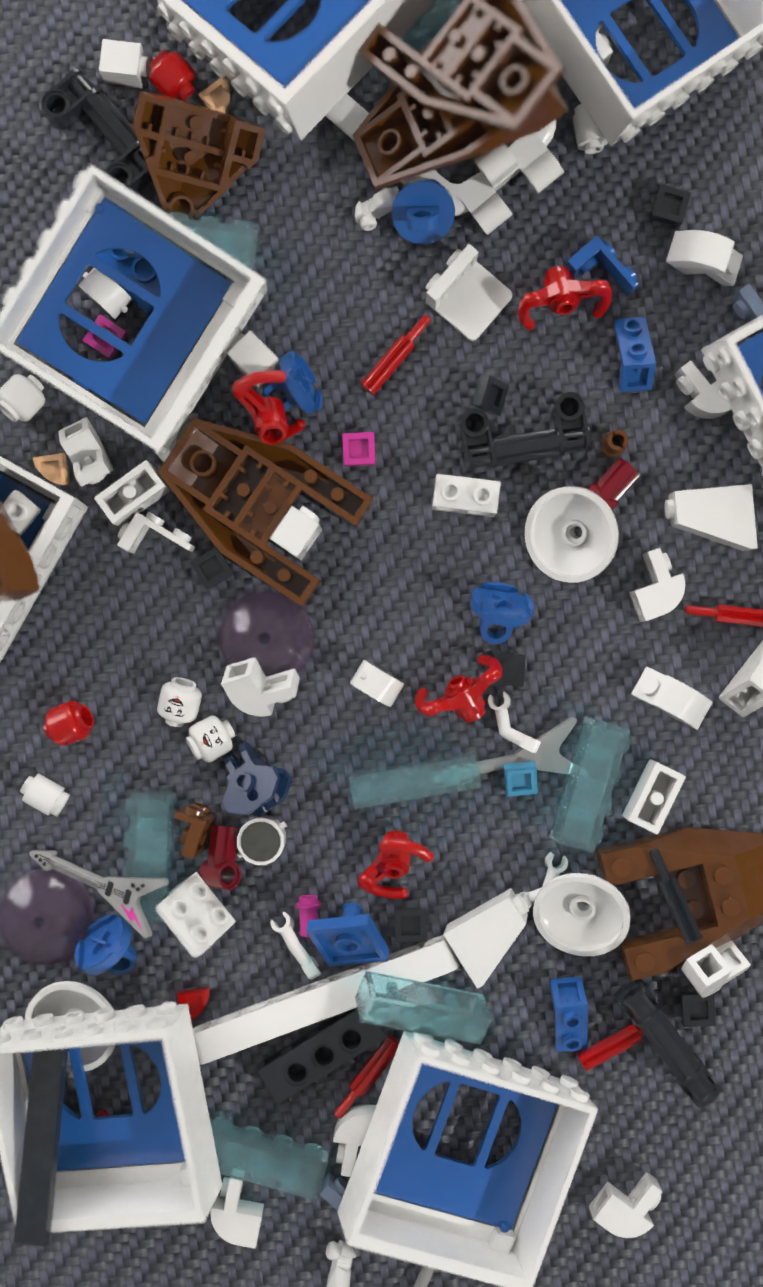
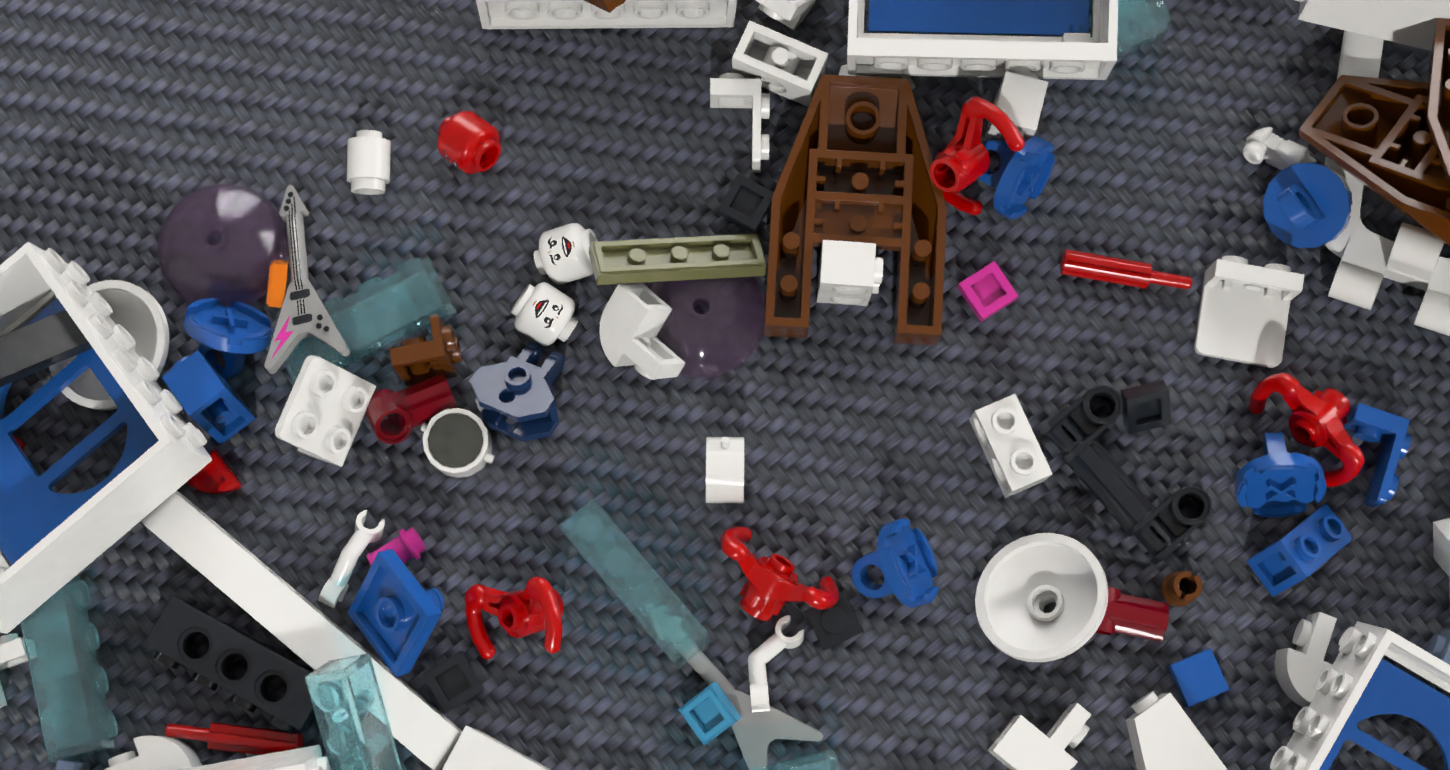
camera: 60 degrees right, 10 degrees down
none -> blue slope [161,350,256,445]
none -> orange tile [266,259,289,308]
none -> olive tile [588,233,767,285]
none -> blue tile [1167,648,1230,707]
none -> blue tile [1234,432,1327,518]

